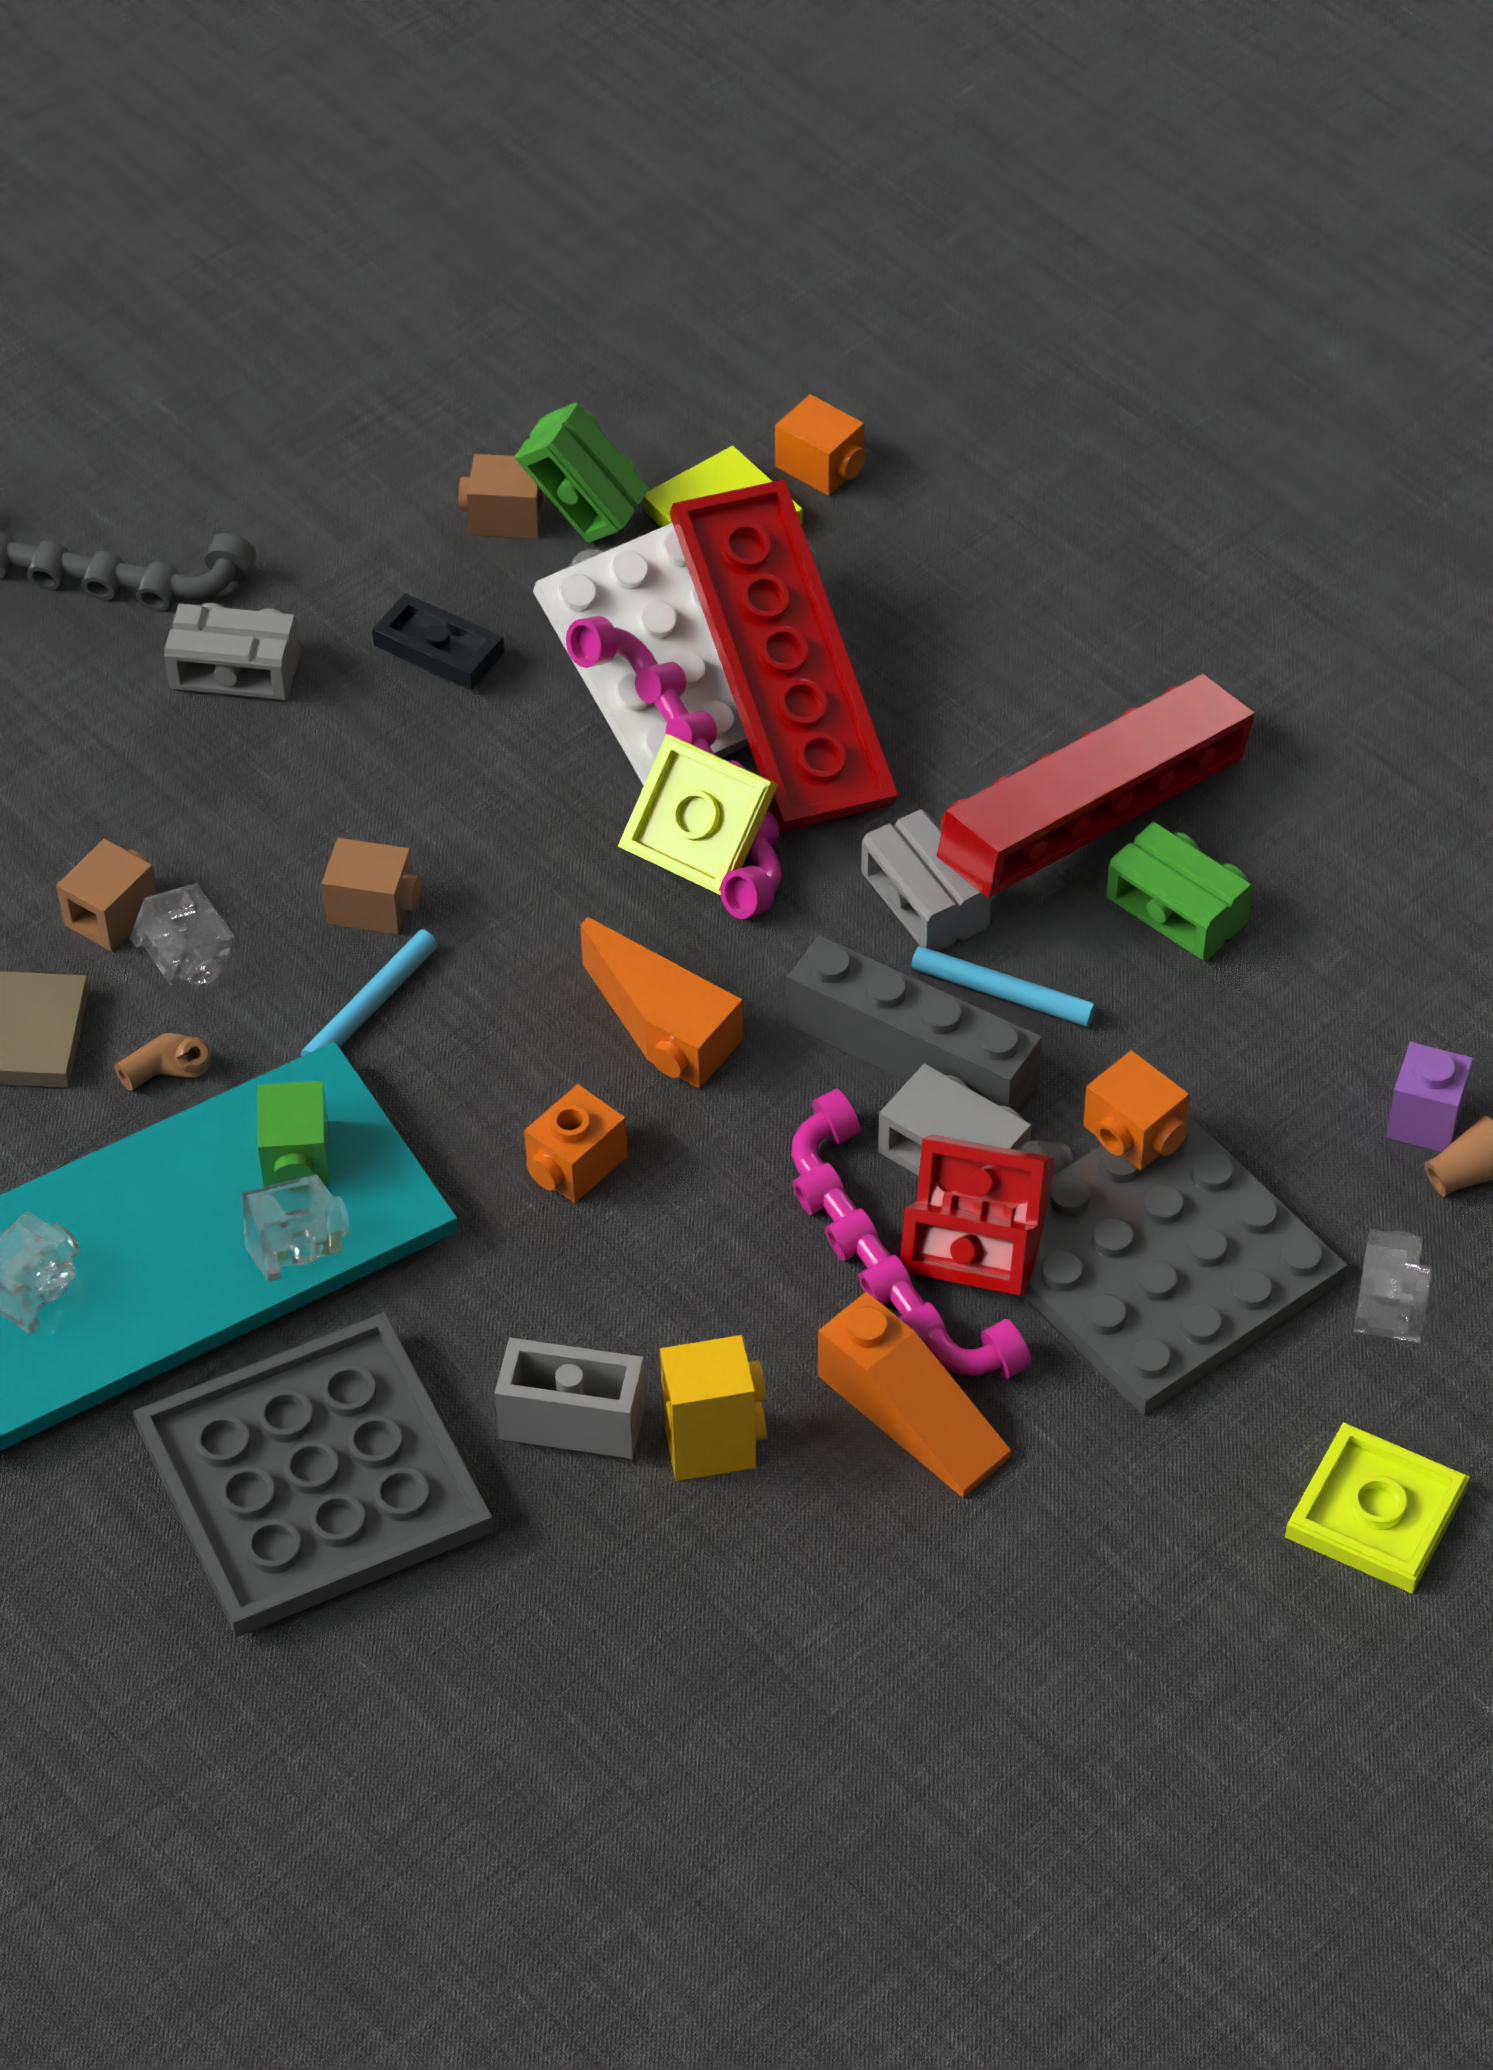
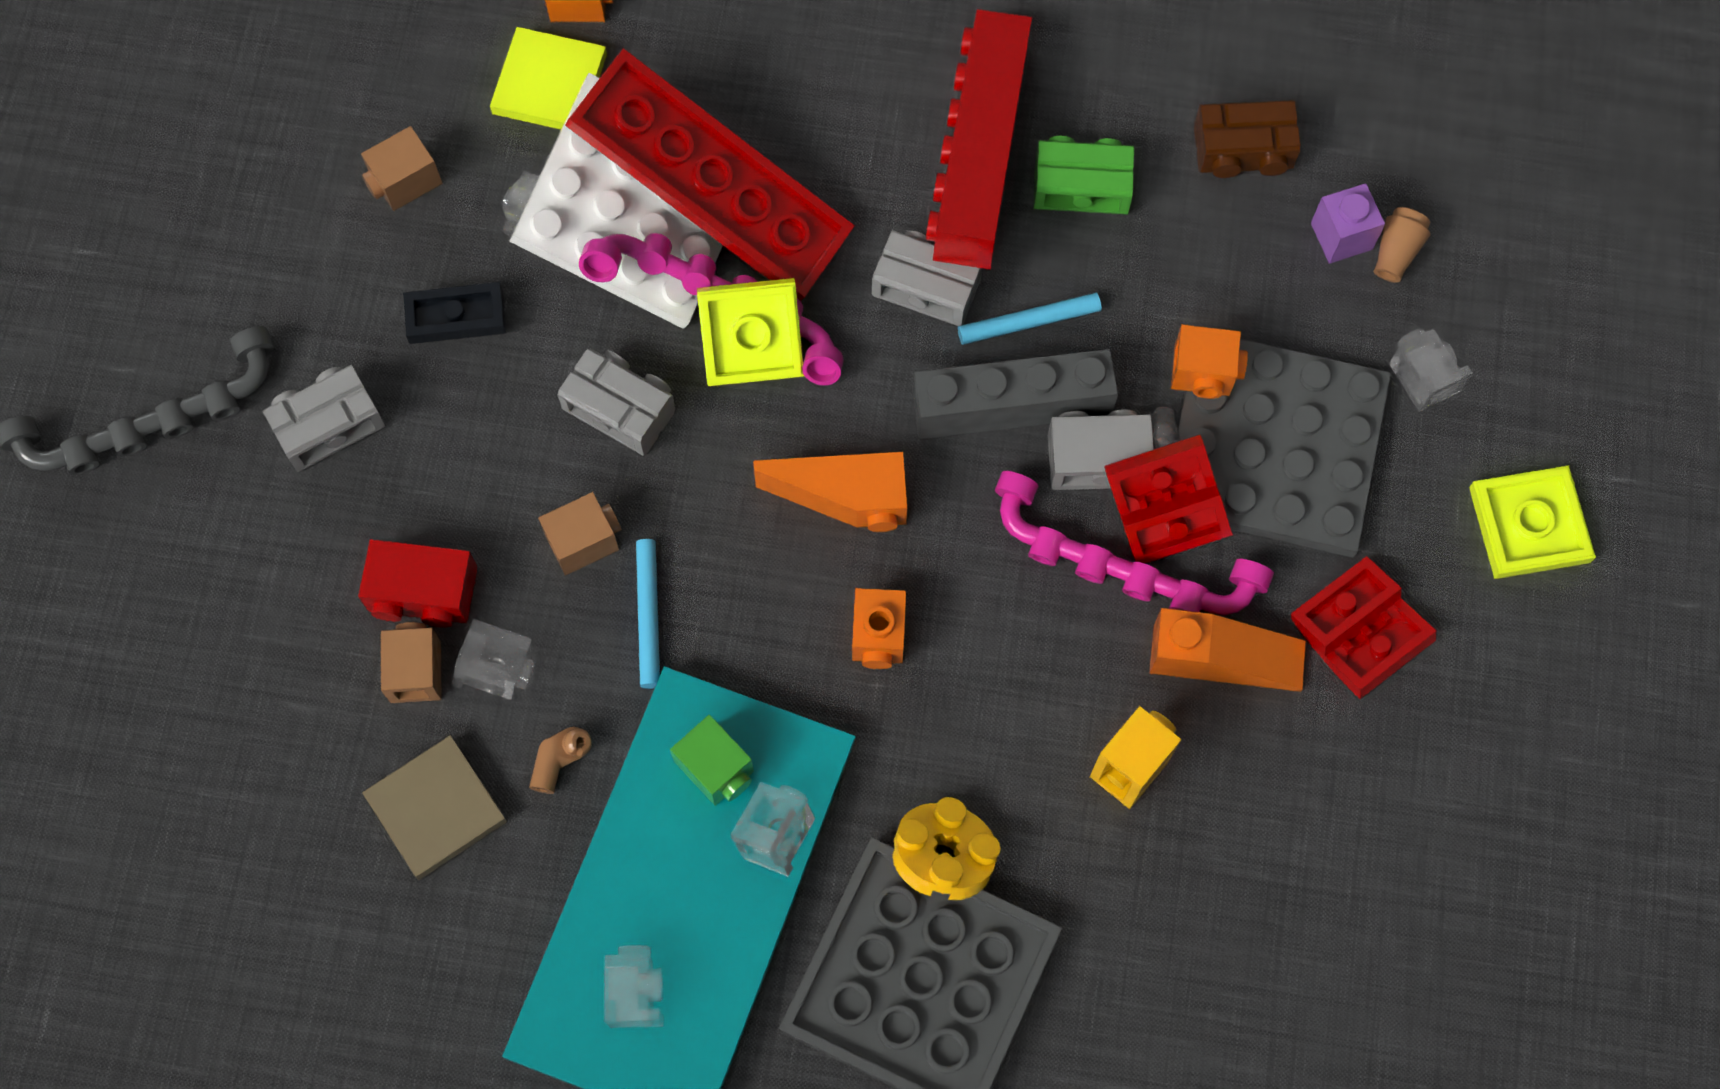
camera: 40 degrees left, 20 degrees up
light grey brick [494,1337,646,1459] -> none
bright green brick [514,402,649,543] -> none
none -> red brick [358,539,478,628]
none -> light grey brick [557,348,676,456]
none -> yellow plate [892,797,1001,900]
none -> reddish brown brick [1194,100,1301,178]
none -> red slope [1291,556,1437,699]

